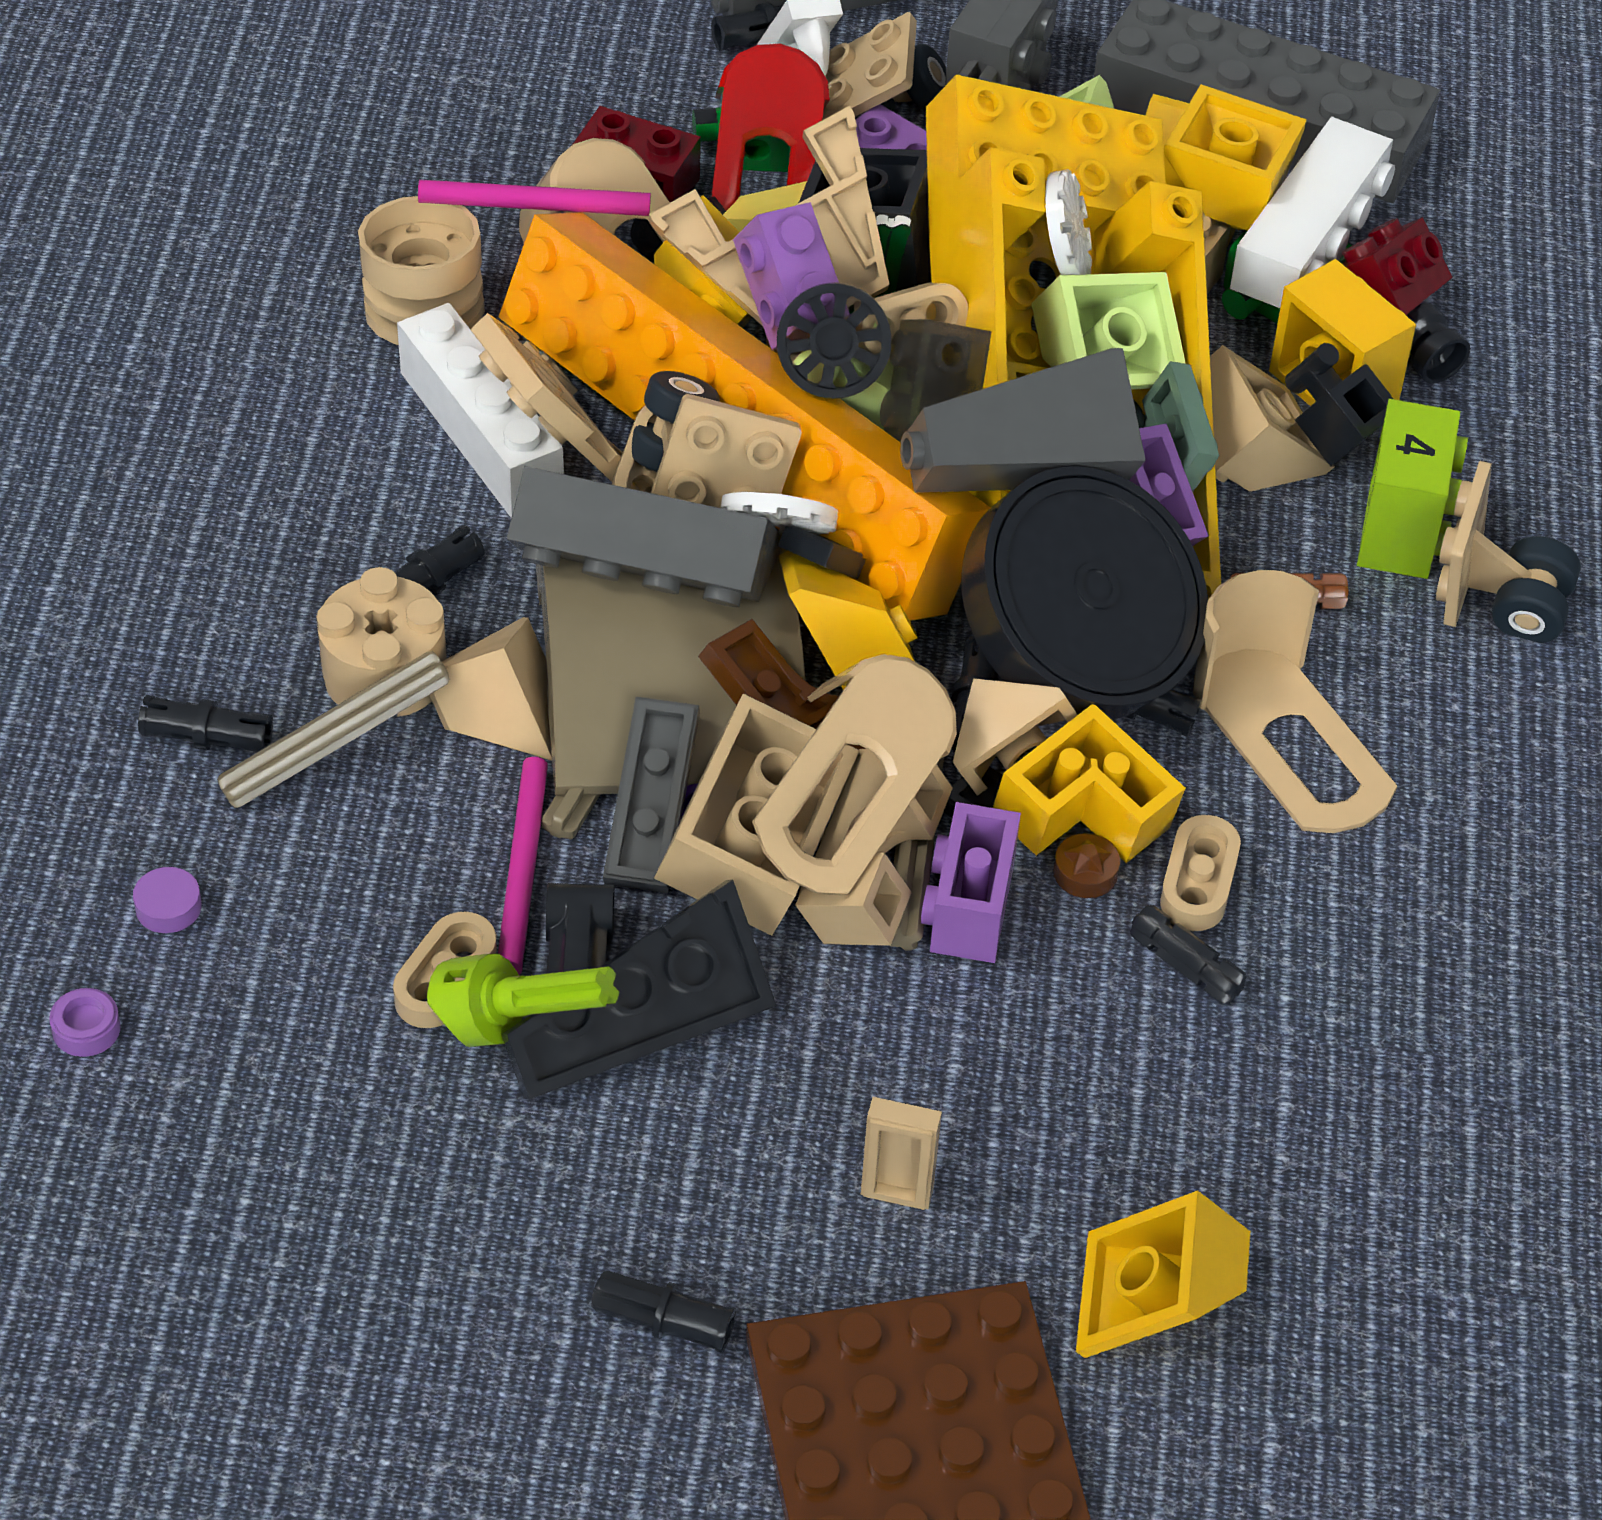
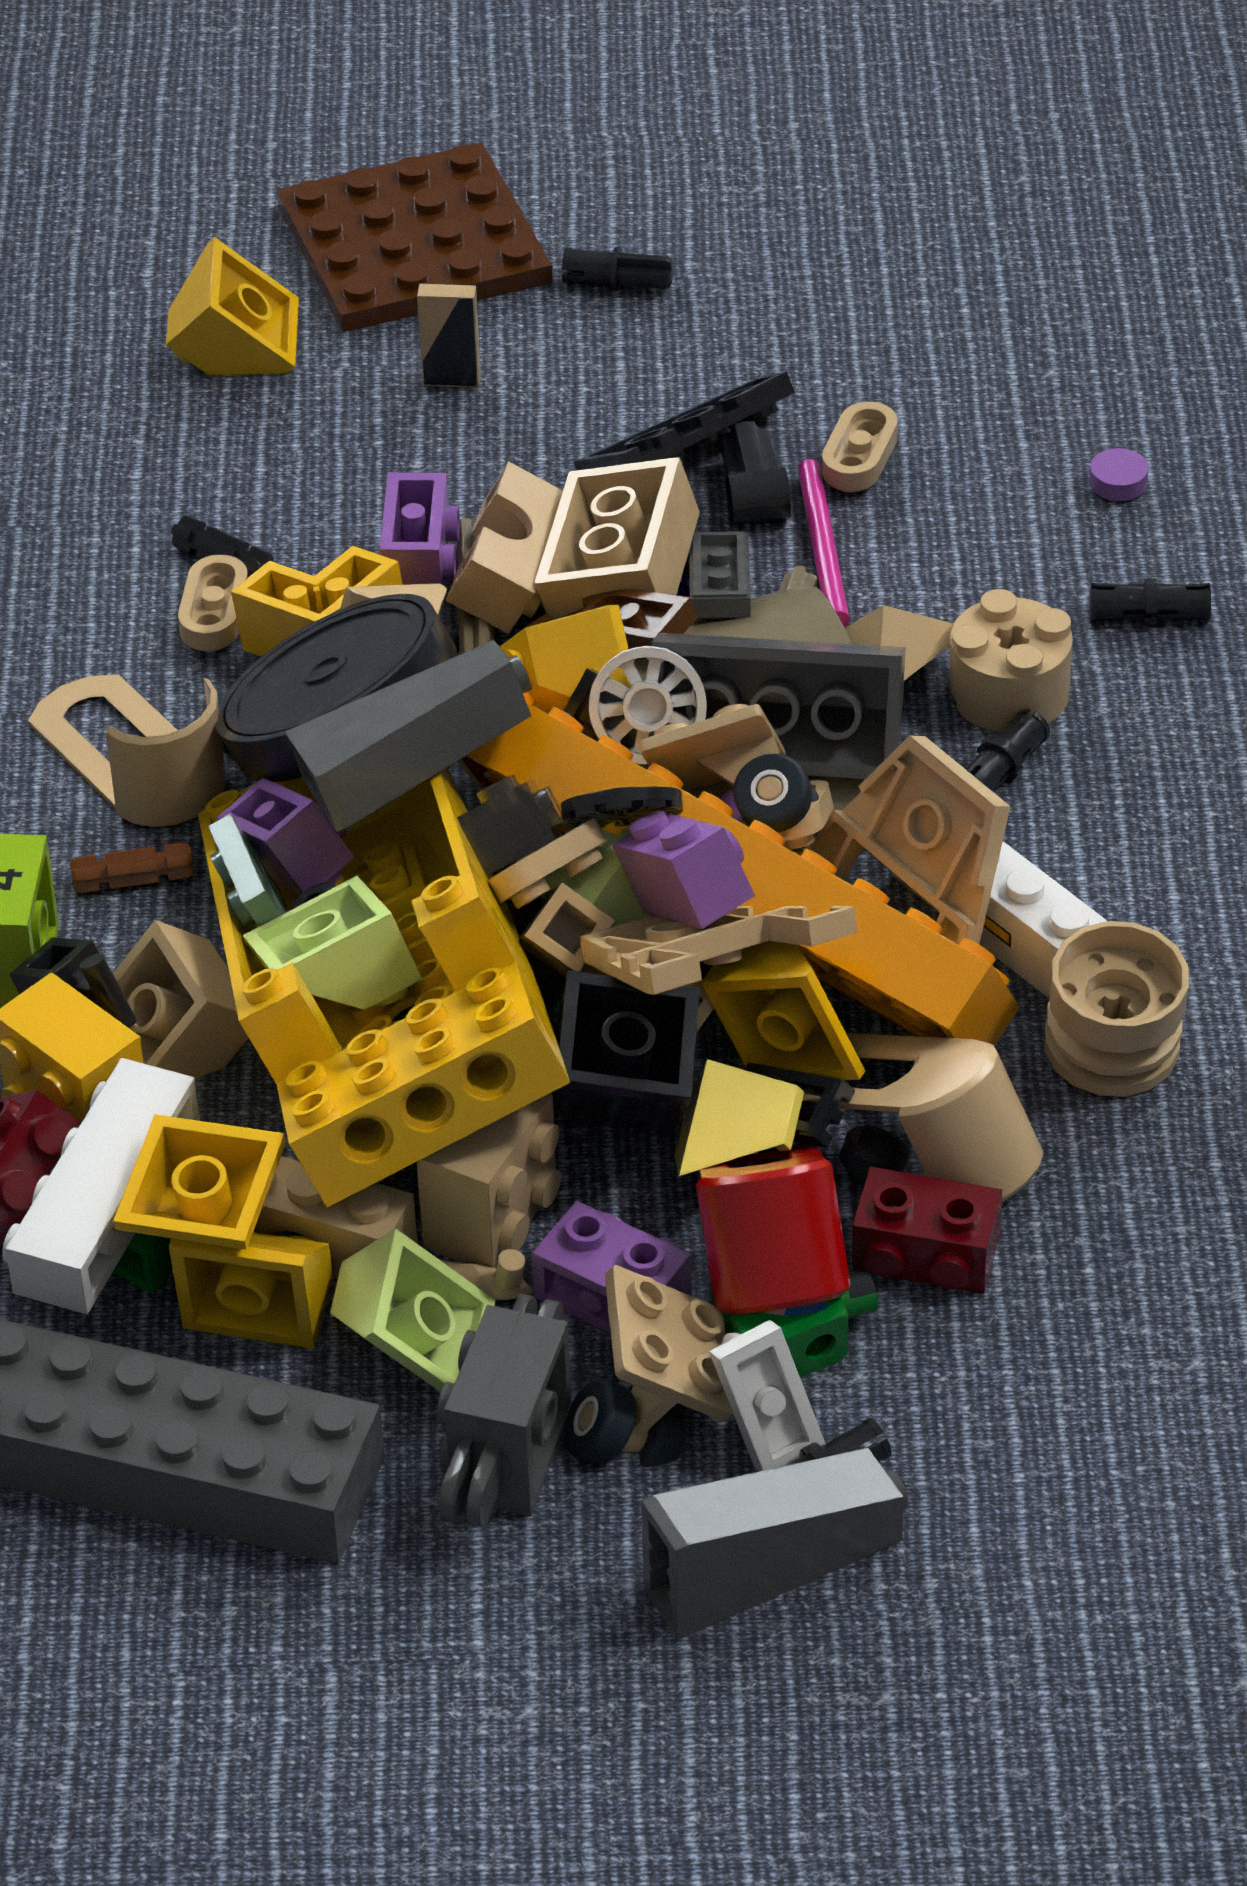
camera: 175 degrees right, 5 degrees down
medium lavender tile [49,988,121,1057] -> none
axle [217,651,450,808] -> none
dark pink bar [418,180,651,216] -> none
lime piece [427,954,619,1048] -> none
tan piece [752,654,957,895] -> none
white wheel [1045,169,1092,275] -> none

